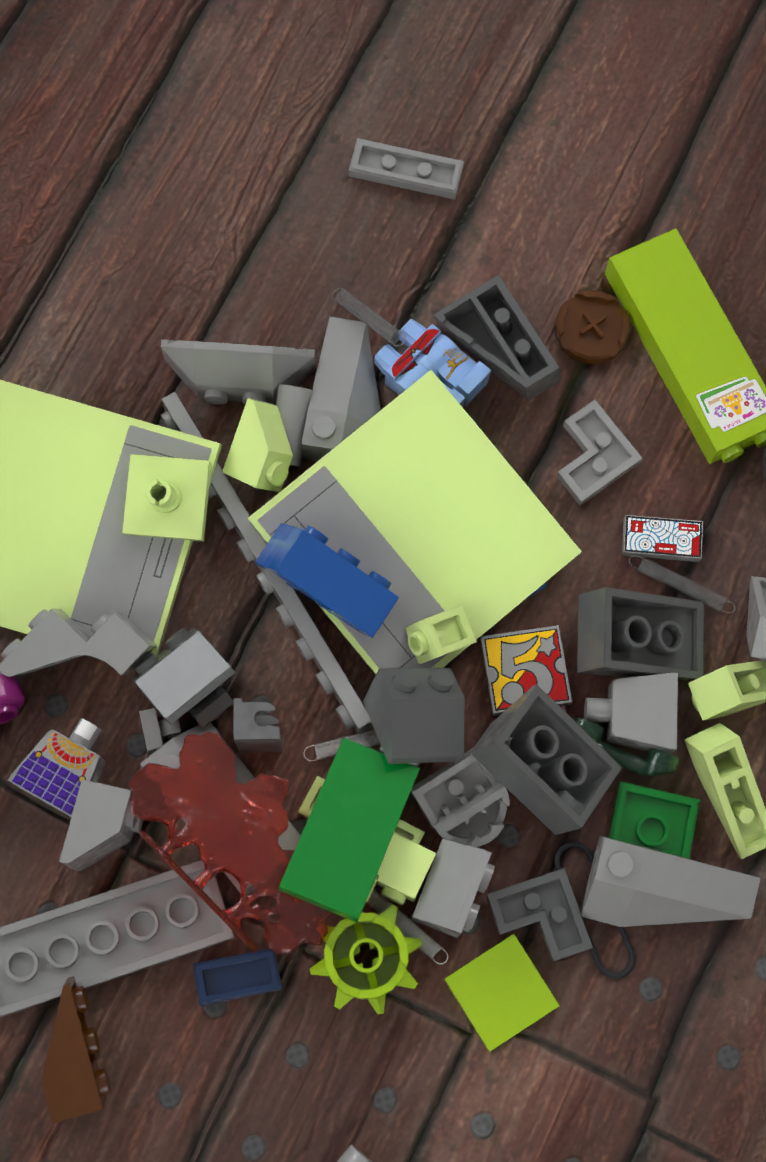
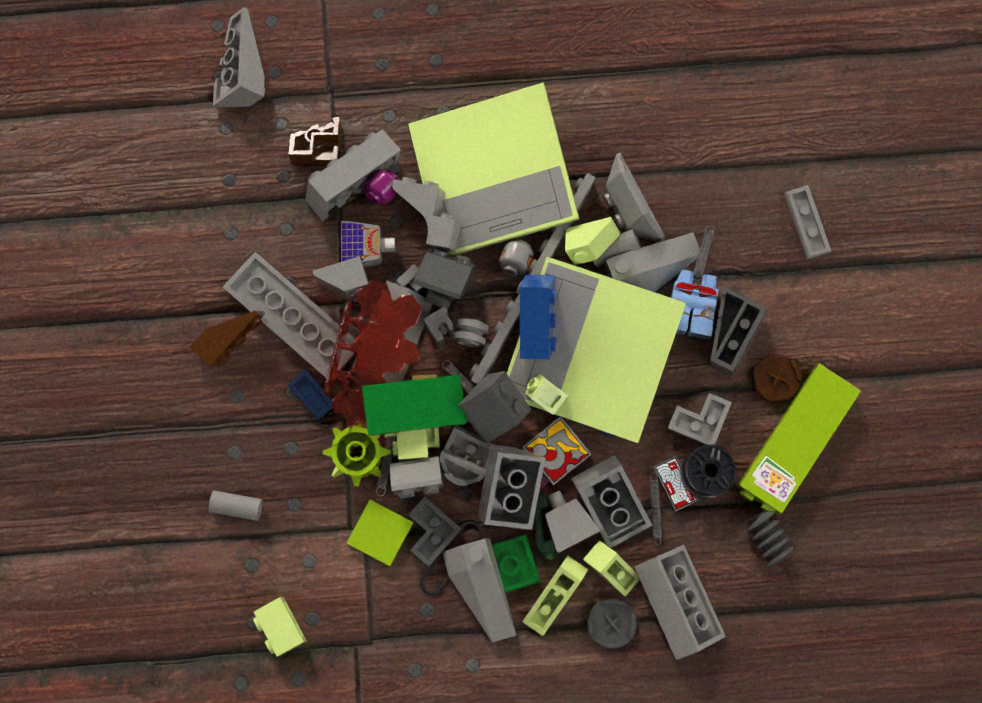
camera: 65 degrees right, 5 degrees up
yellowish green tile [122,454,212,542] -> none
none -> light grey wheel [452,318,489,347]
none -> light grey head [499,239,534,277]
none -> black wheel [680,445,737,499]

